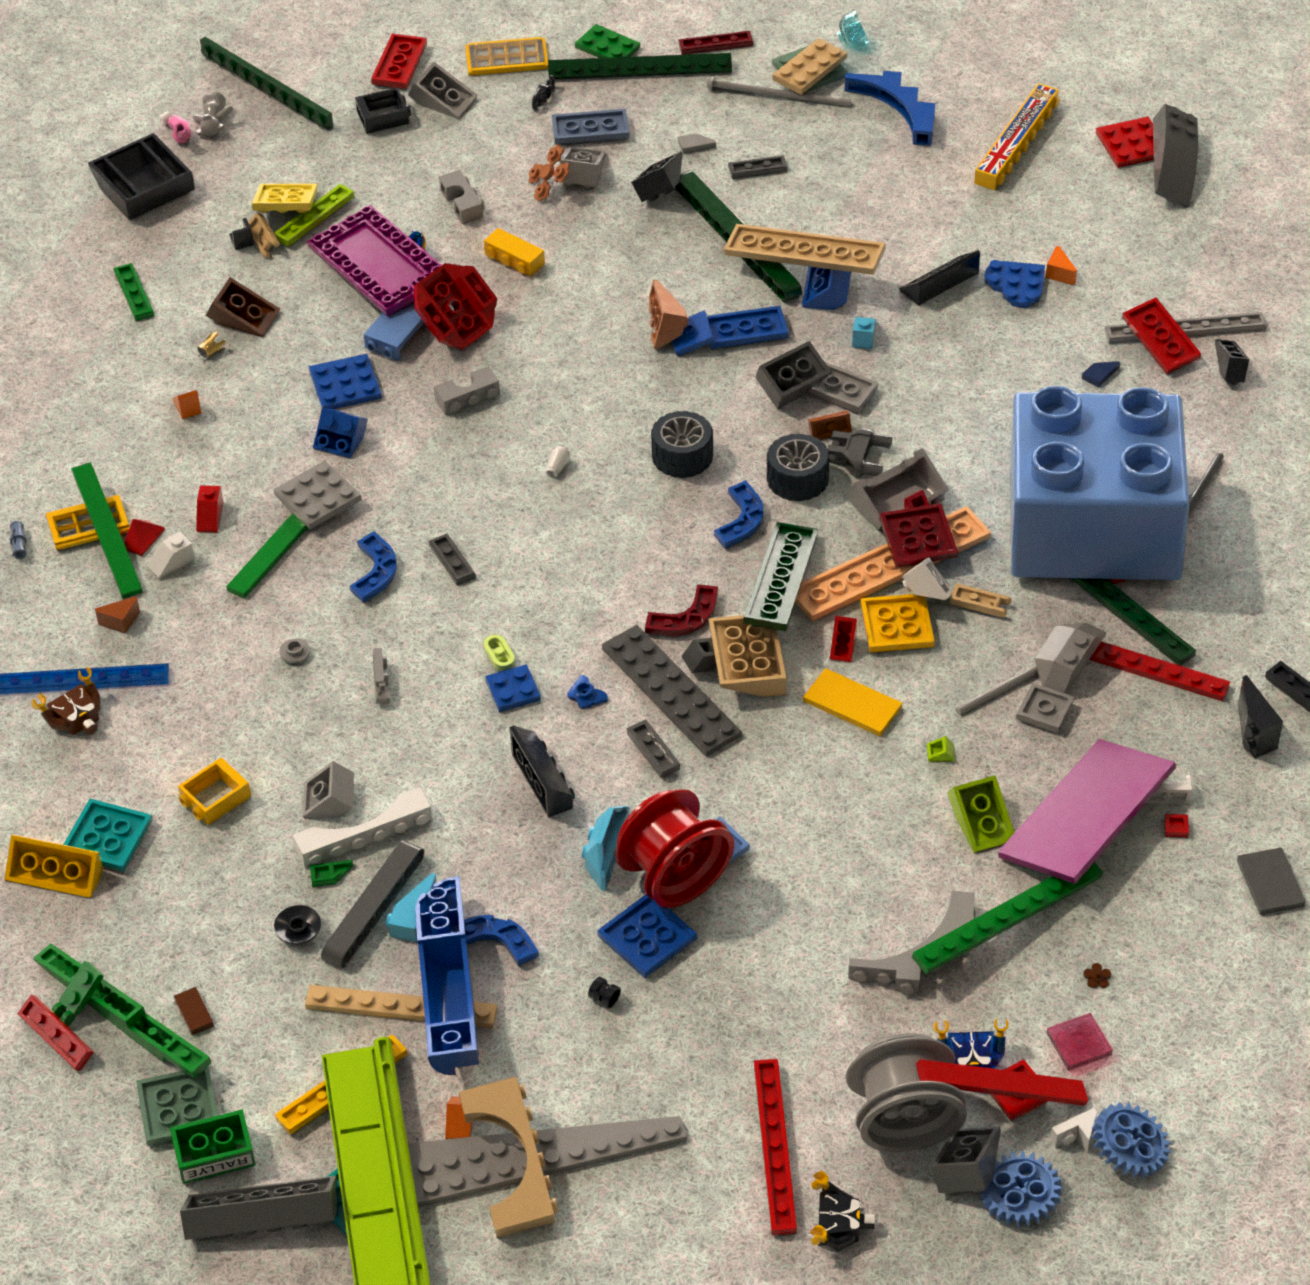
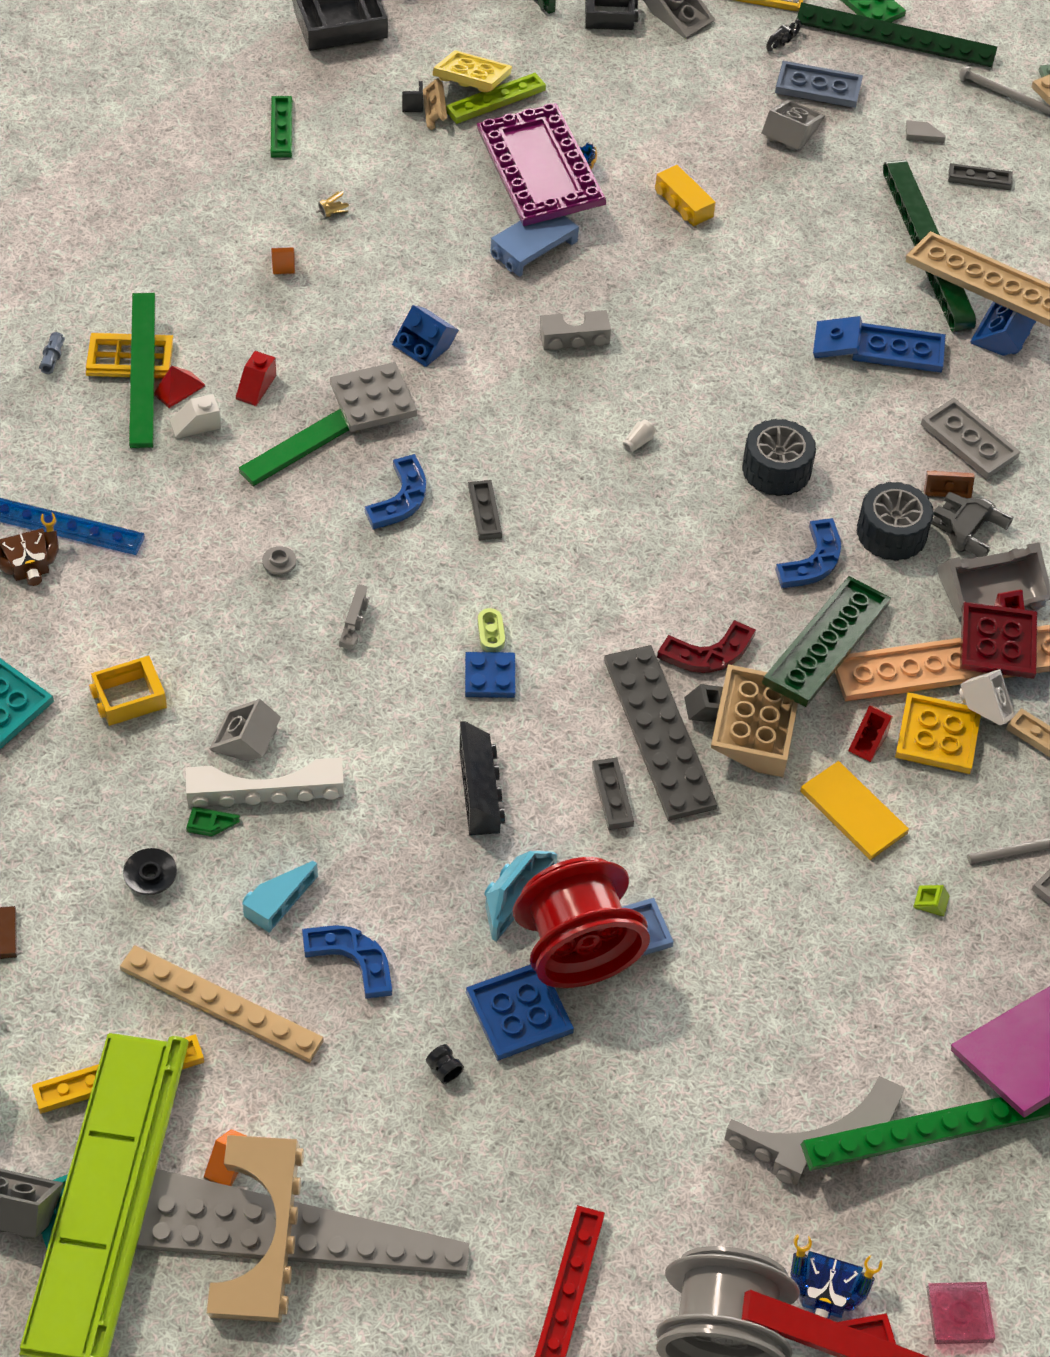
camera: 15 degrees right, 5 degrees up
dark orange slope [95,596,140,633] -> none
reddish brown slope [205,277,280,337] -> none
blue plate [309,353,382,409] -> none
dark grey beam [321,840,425,968] -> none
red piece [414,263,498,350] -> none
blue slope [415,876,479,1075] -> none
light grey arch [439,170,485,224] -> none
nougat plant [528,145,570,202] -> none
blue animal [567,675,608,709] -> none
black slope [631,151,683,202] -> none
nougat wedge [649,279,689,349] -> none
dark red tile [678,31,753,55] -> none
dark grey slope [755,341,832,409] -> none
medium azure slope [852,317,876,349] -> none
lime slope [947,775,1015,853] -> none
reddish brown plant [1083,963,1111,988] -> none

